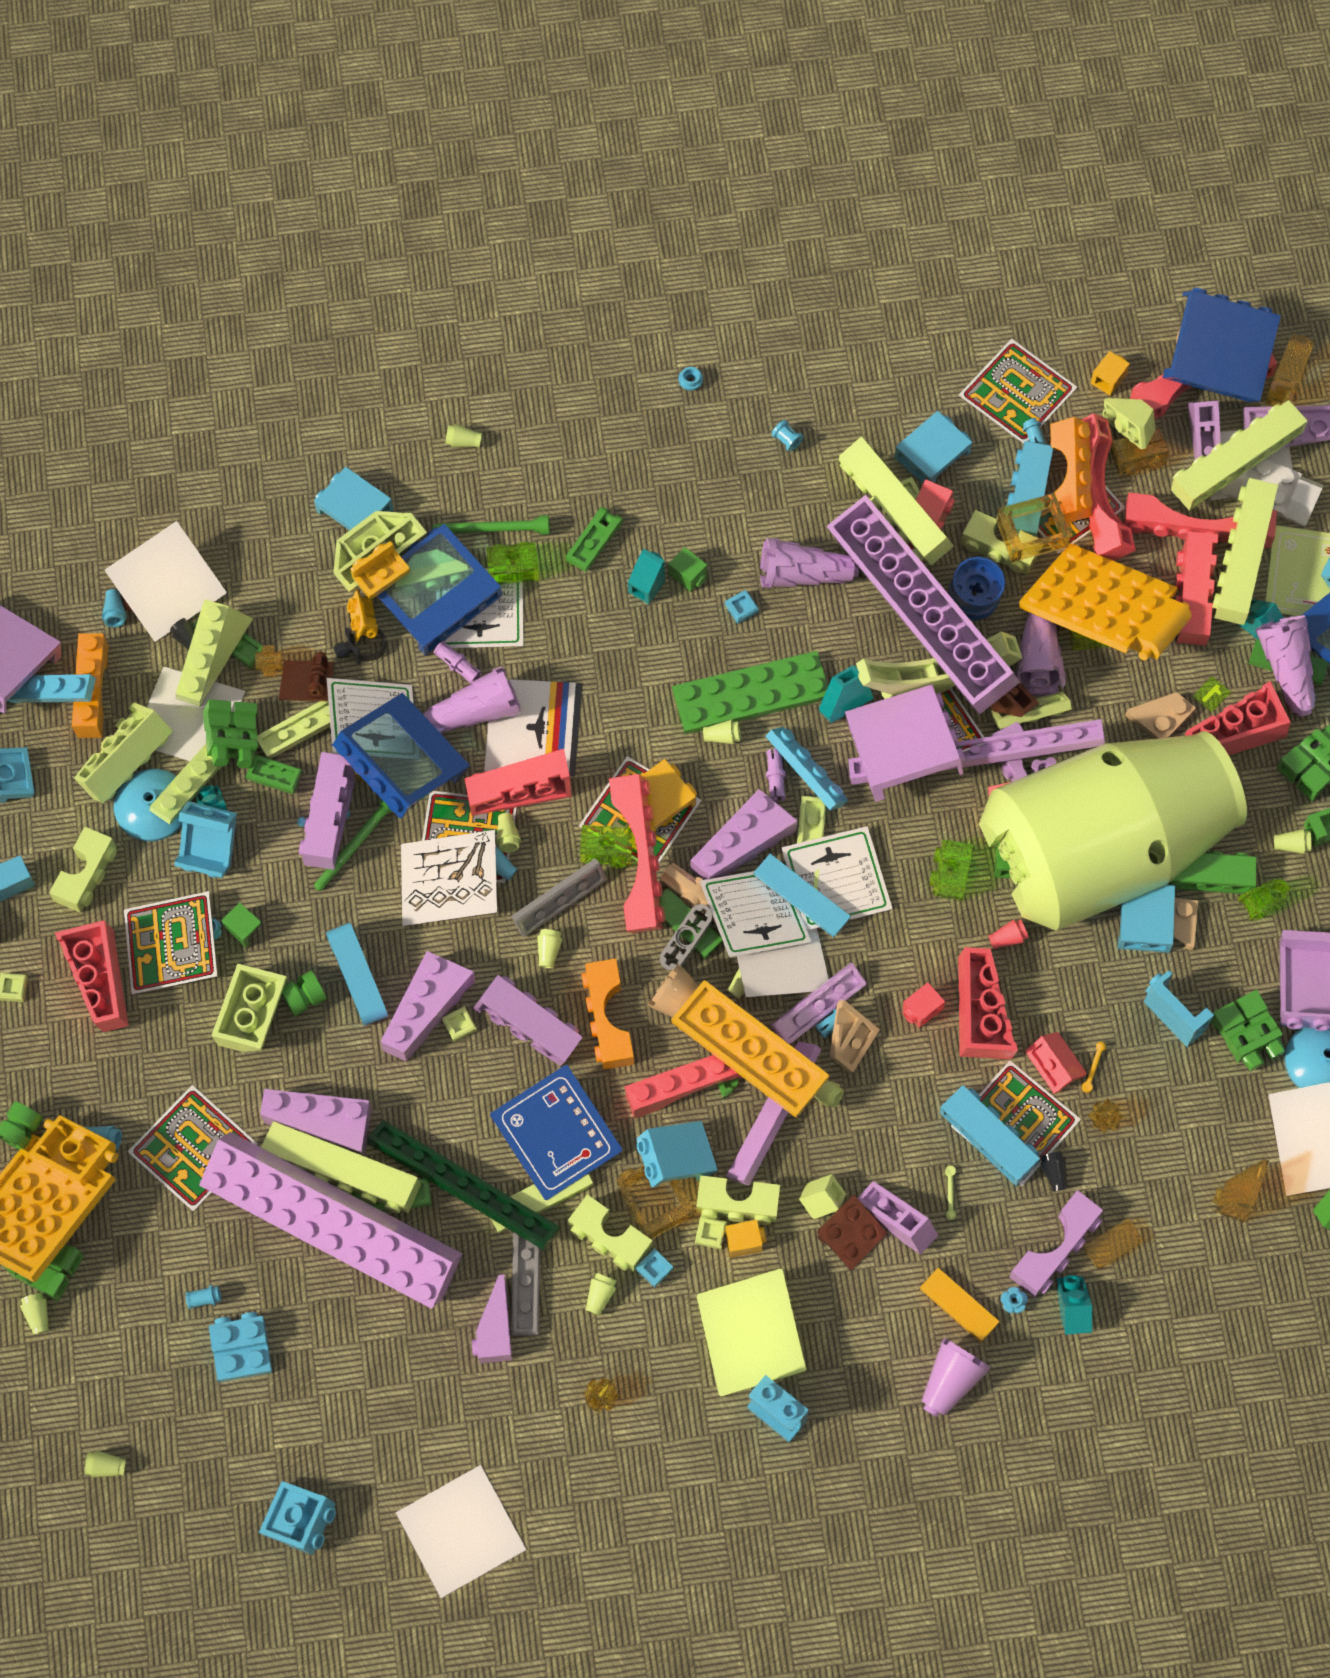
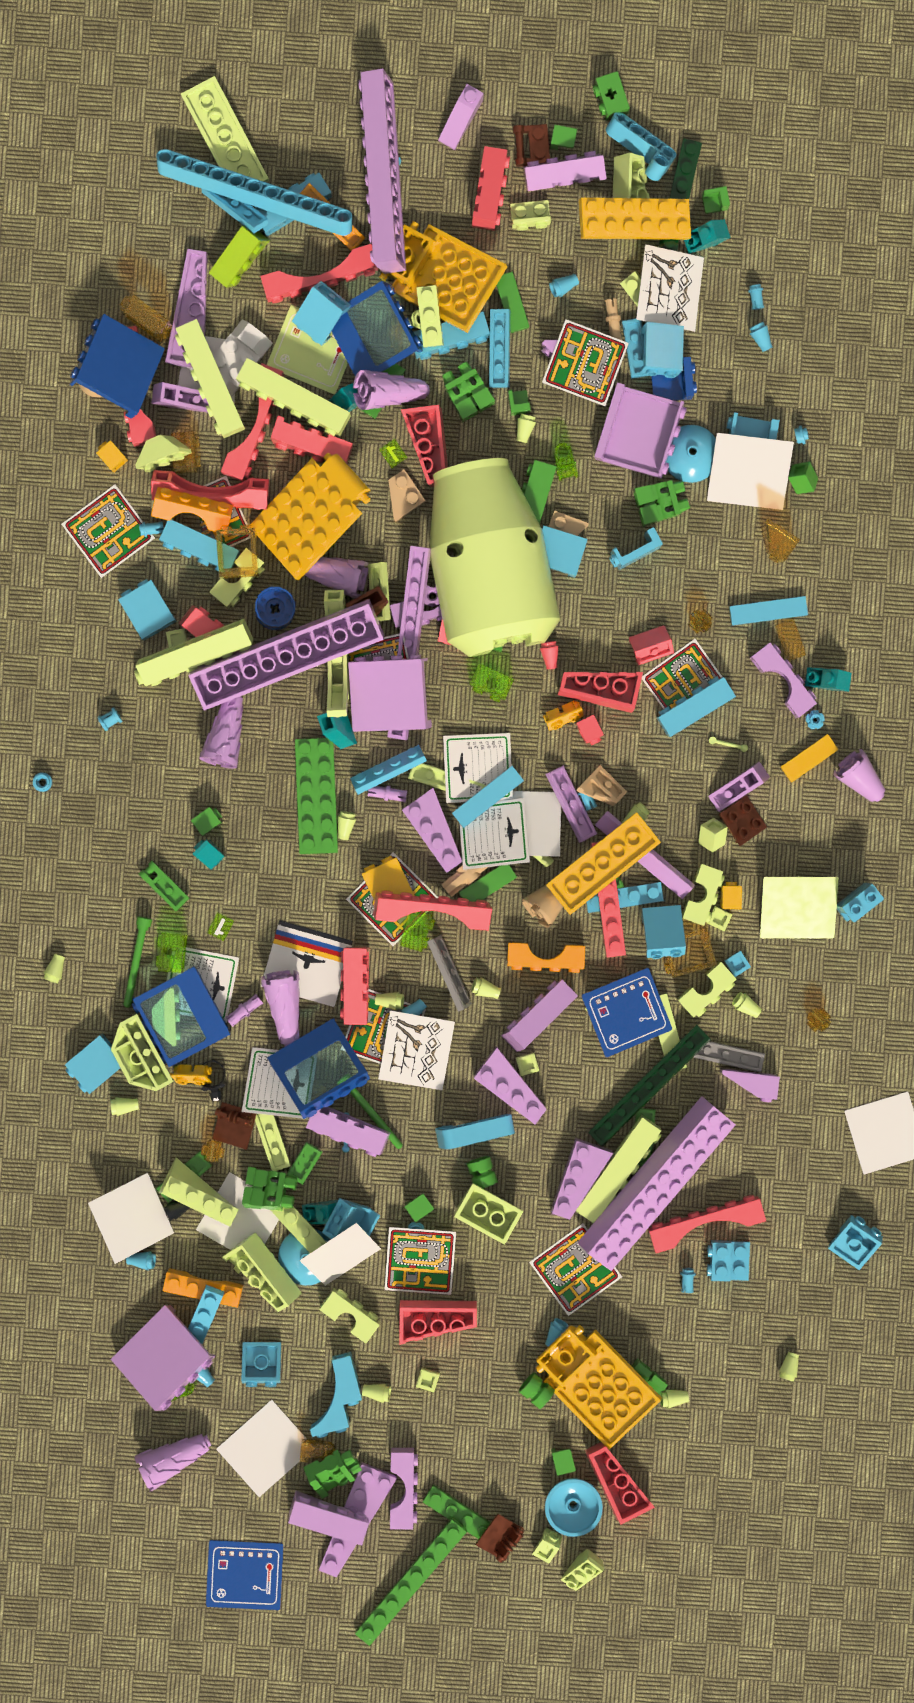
camera: 80 degrees left, 20 degrees up
yellow bracket [351,541,411,600] -> none
light grey beam [660,904,714,971] -> none
medium azure tile [725,590,759,624] -> none
black cone [1040,1151,1068,1192] -> none
yellow hinge [1082,1041,1106,1093] -> none
none -> yellowish green cone [110,1097,139,1116]
none -> clear neon green sticker [207,913,234,941]
none -> white sticker [299,1223,381,1286]
none -> yellow hinge [543,700,584,731]
none -> medium azure plate [586,882,664,913]
none -> coral arch [648,1195,766,1253]
none -> medium azure tile [729,596,808,626]

